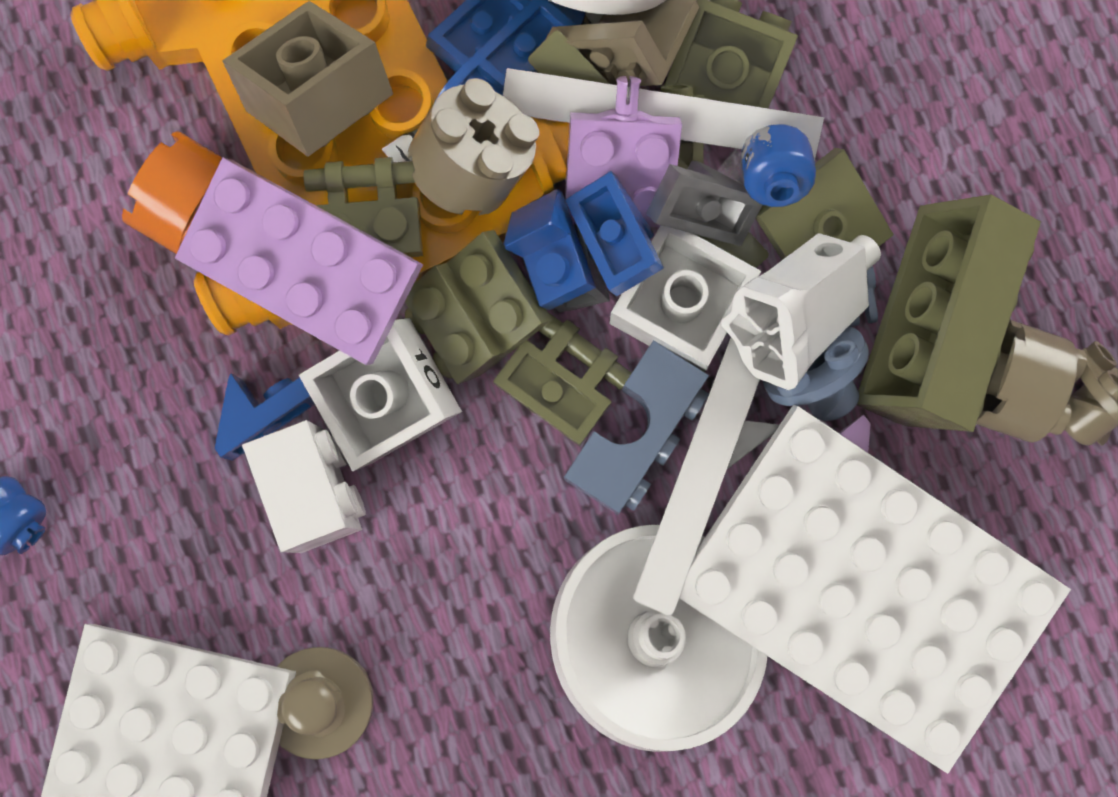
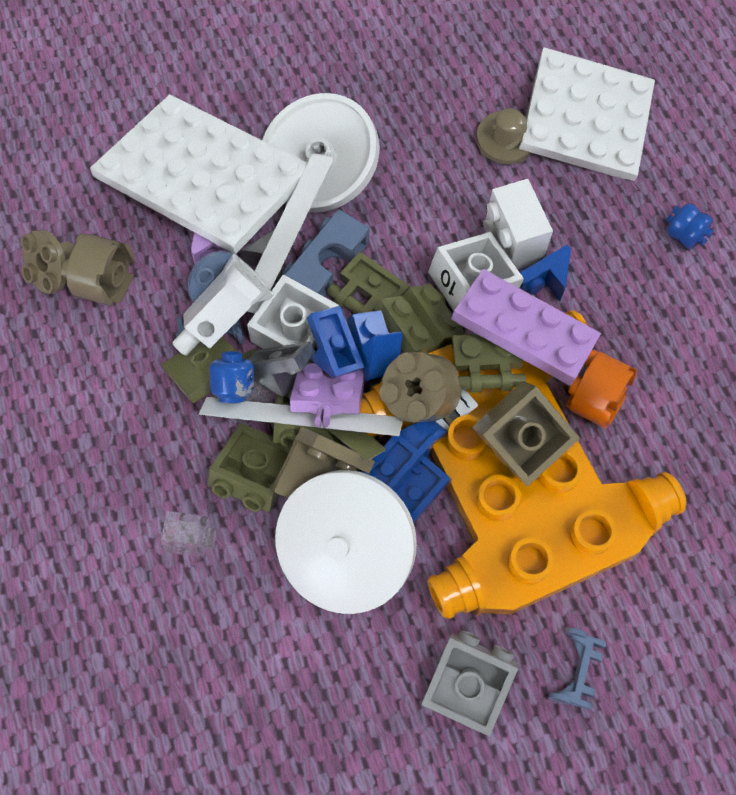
camera: 175 degrees right, 15 degrees down
olive brick [857,194,1041,432] -> none

